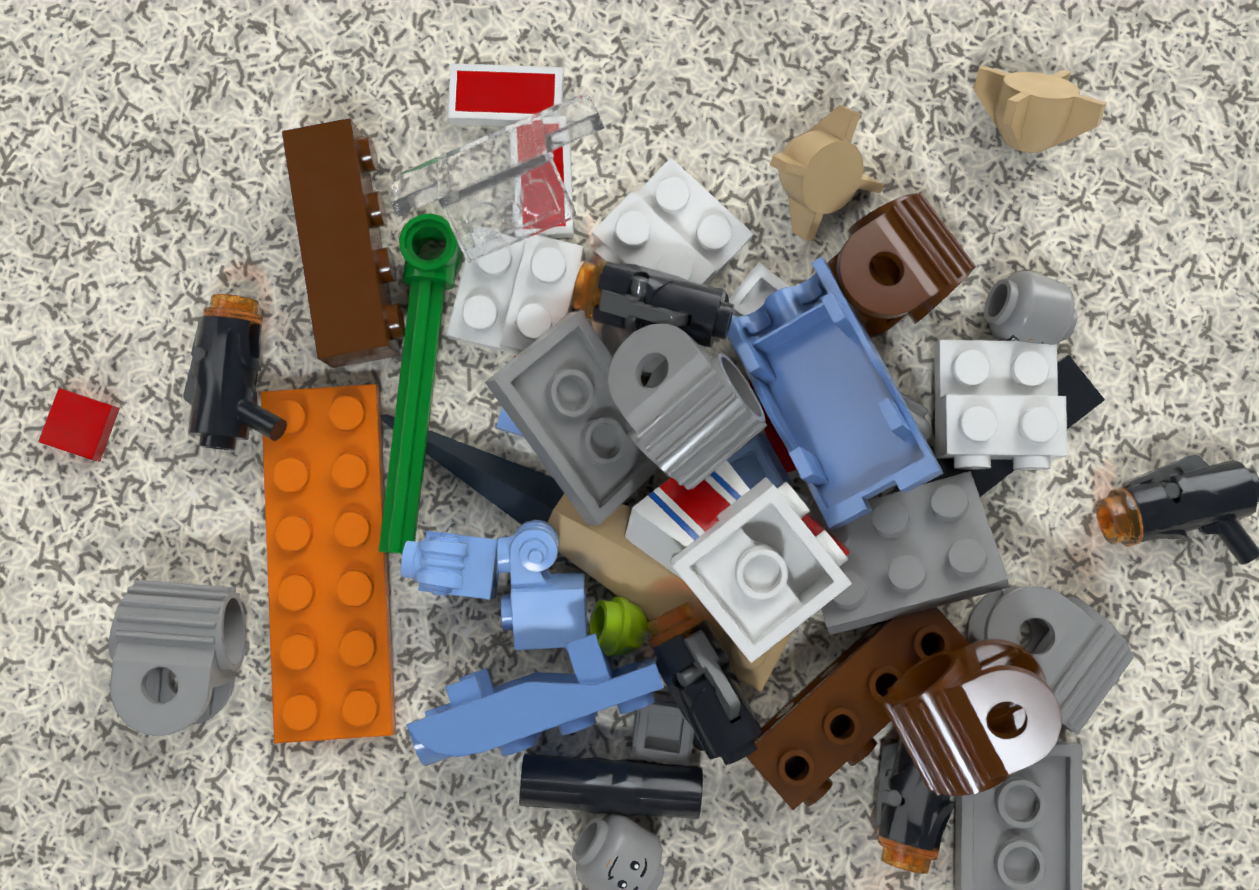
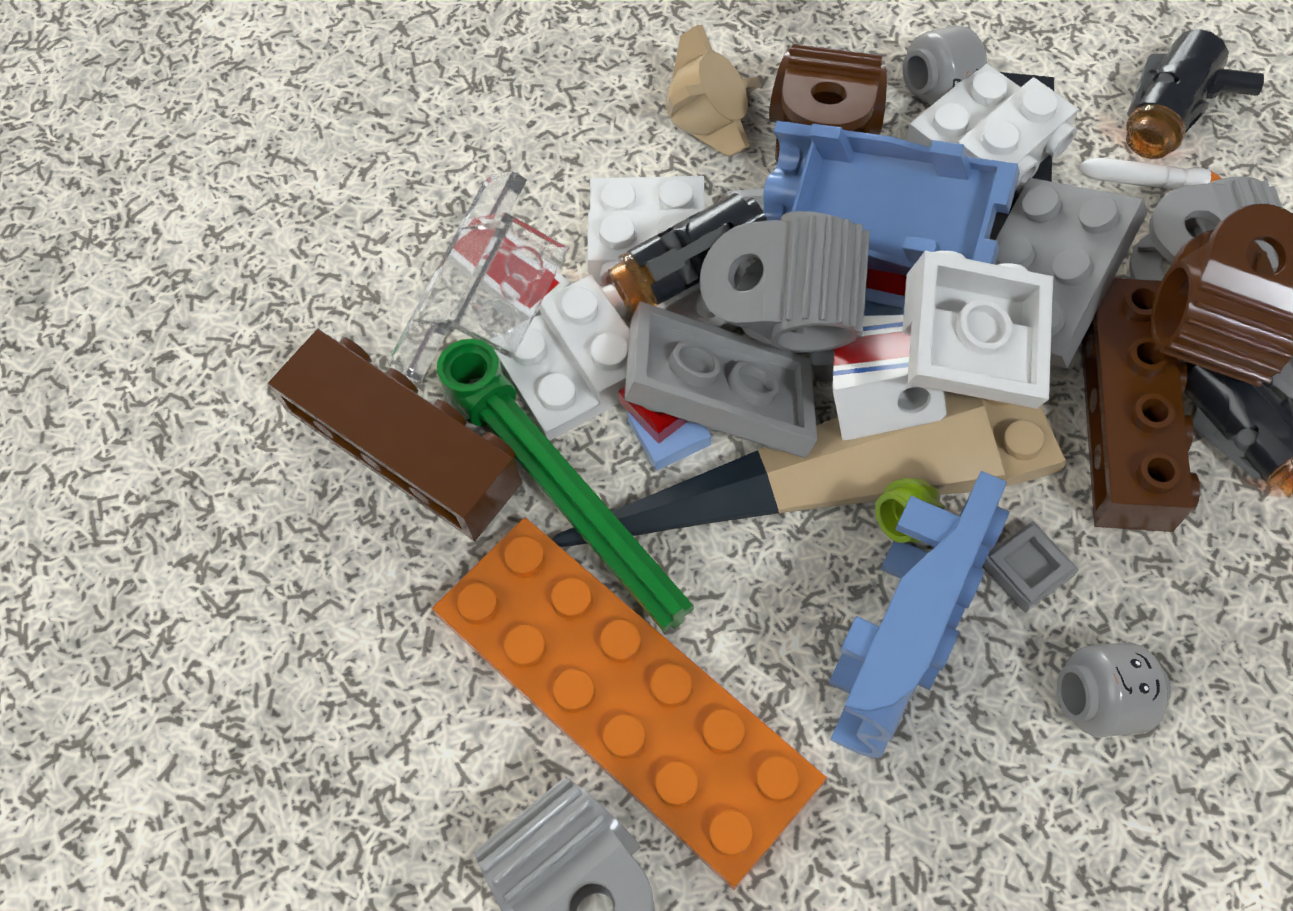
camera: 40 degrees left, 20 degrees down
red tile [38,388,120,462] -> none
black piece [183,294,287,450] -> none
light blue brick [401,531,499,600] -> none
red tile [448,63,564,127] -> none
light blue brick [497,520,588,650] -> none
black axle [519,754,703,819] -> none
black piece [646,601,763,765] -> none
none -> white piece [1079,158,1222,189]

